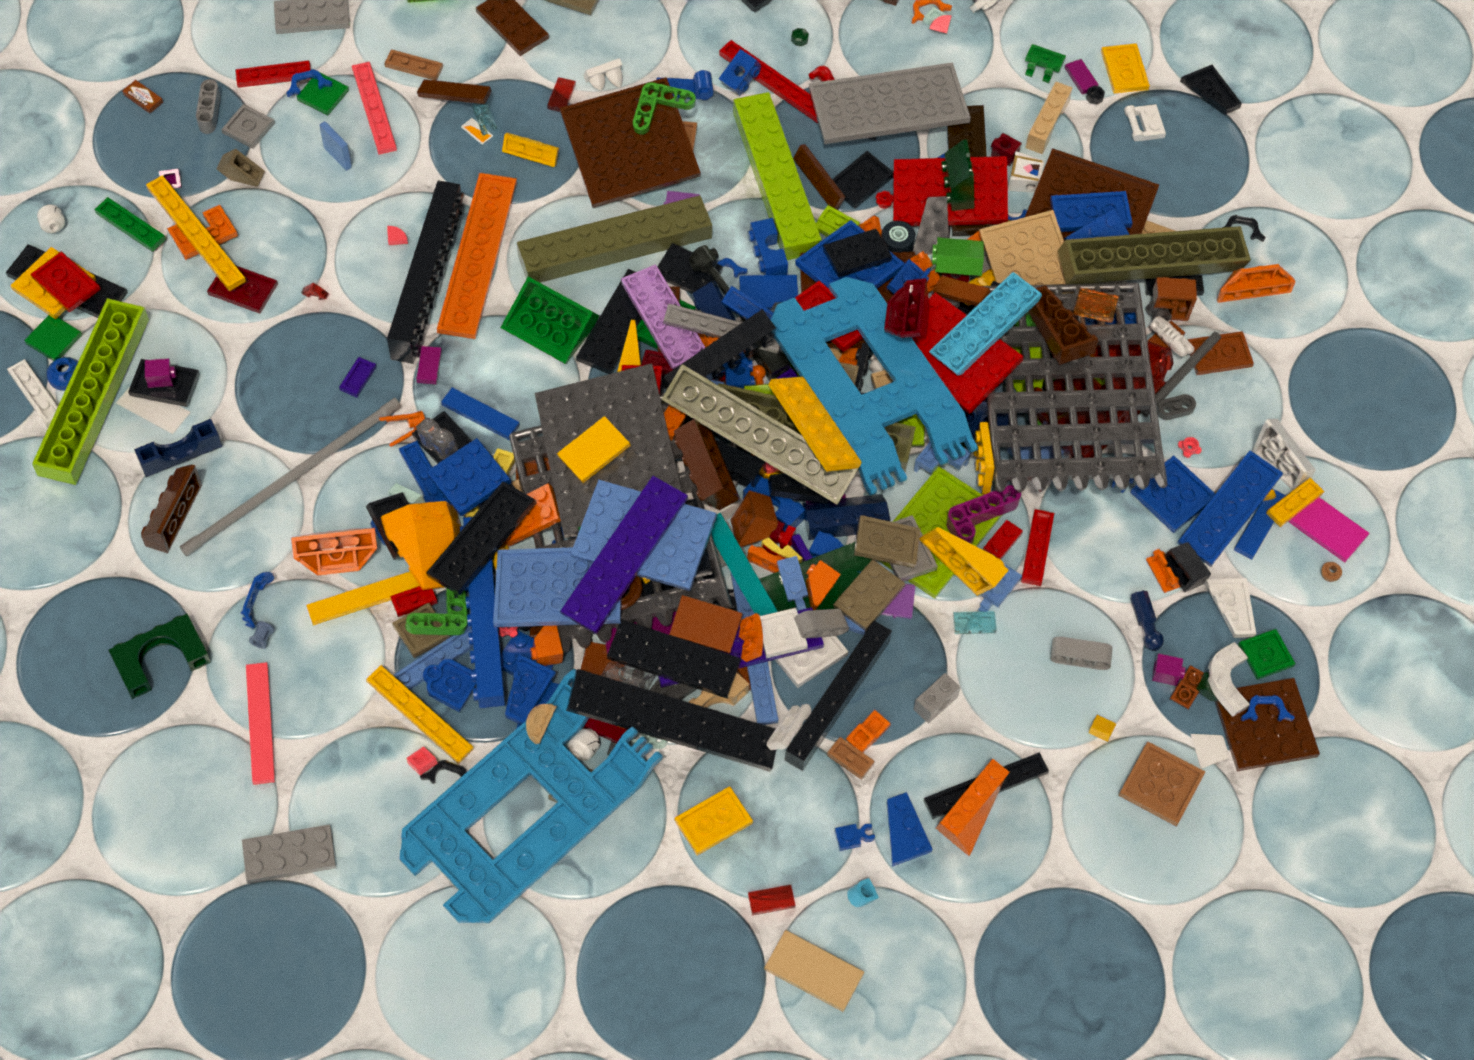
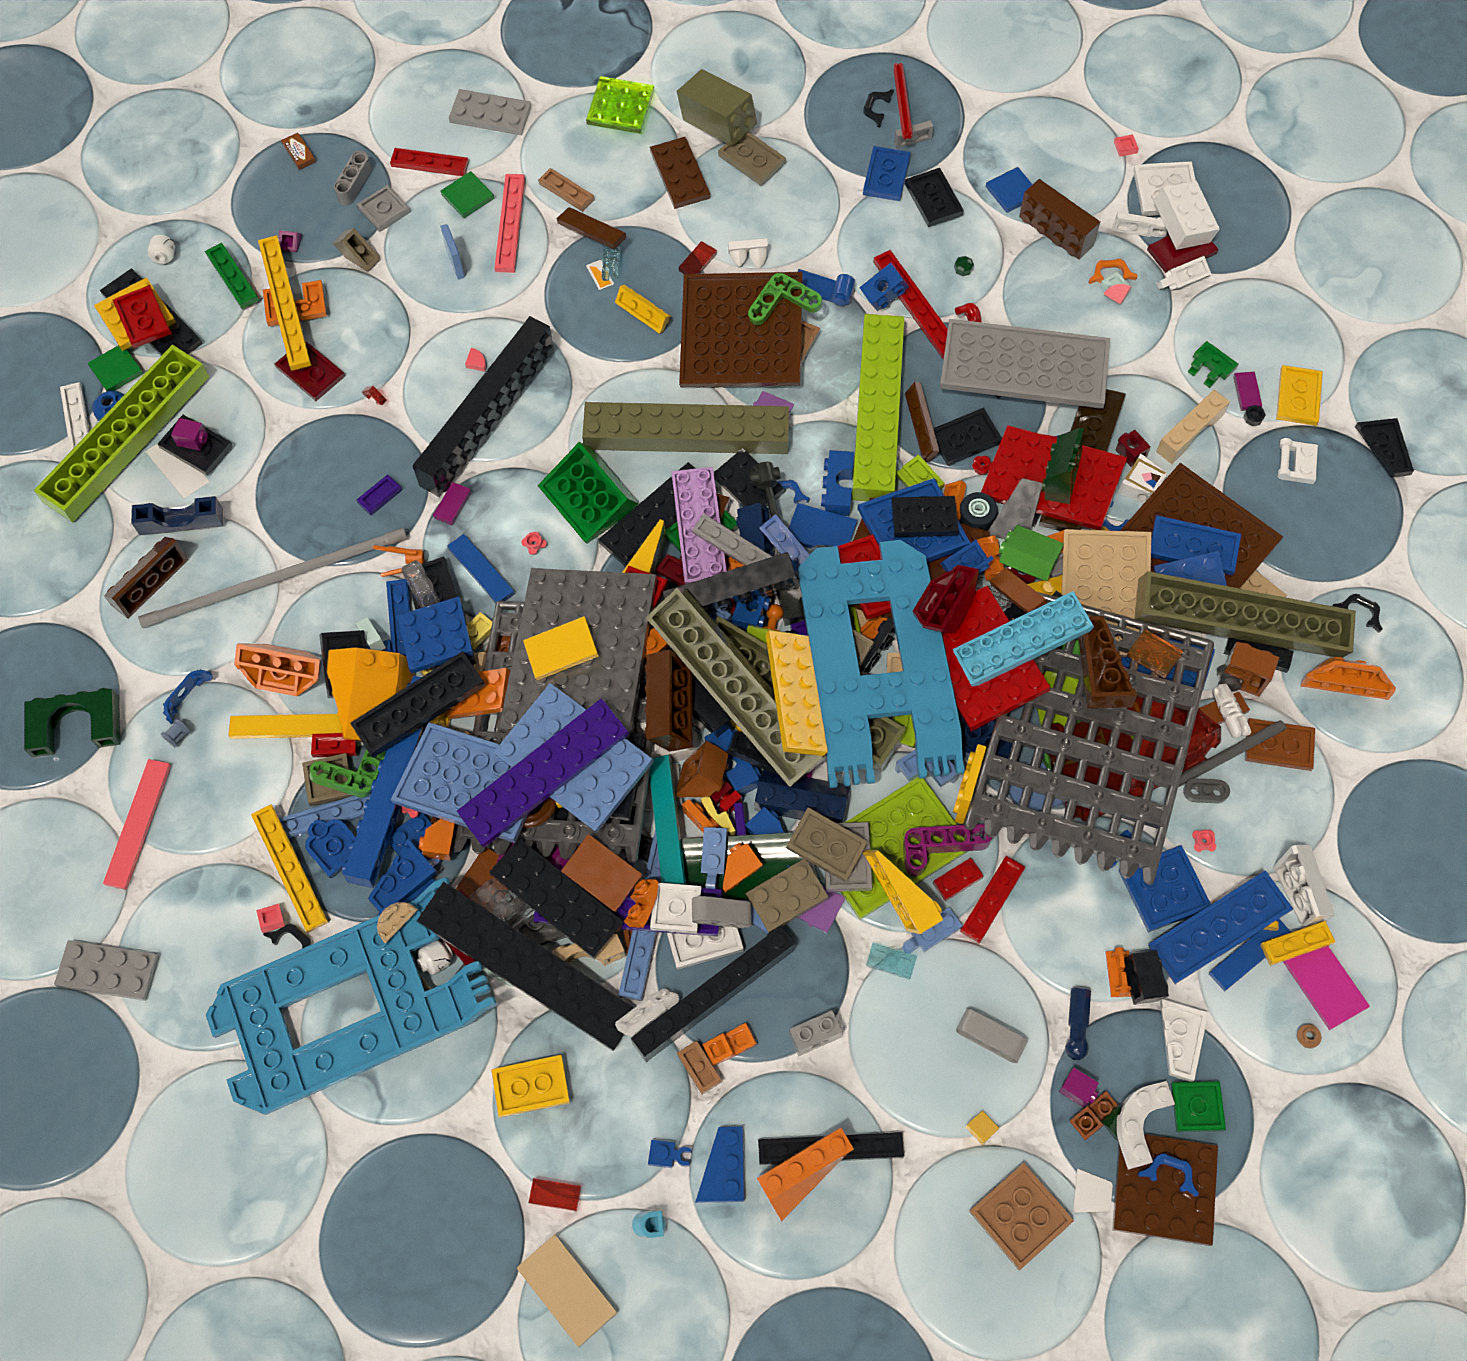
camera: 25 degrees right, 5 degrees up
blue helmet [286,69,332,97] -> none
orange plate [437,173,517,339] -> none
none -> coral plate [521,532,546,555]

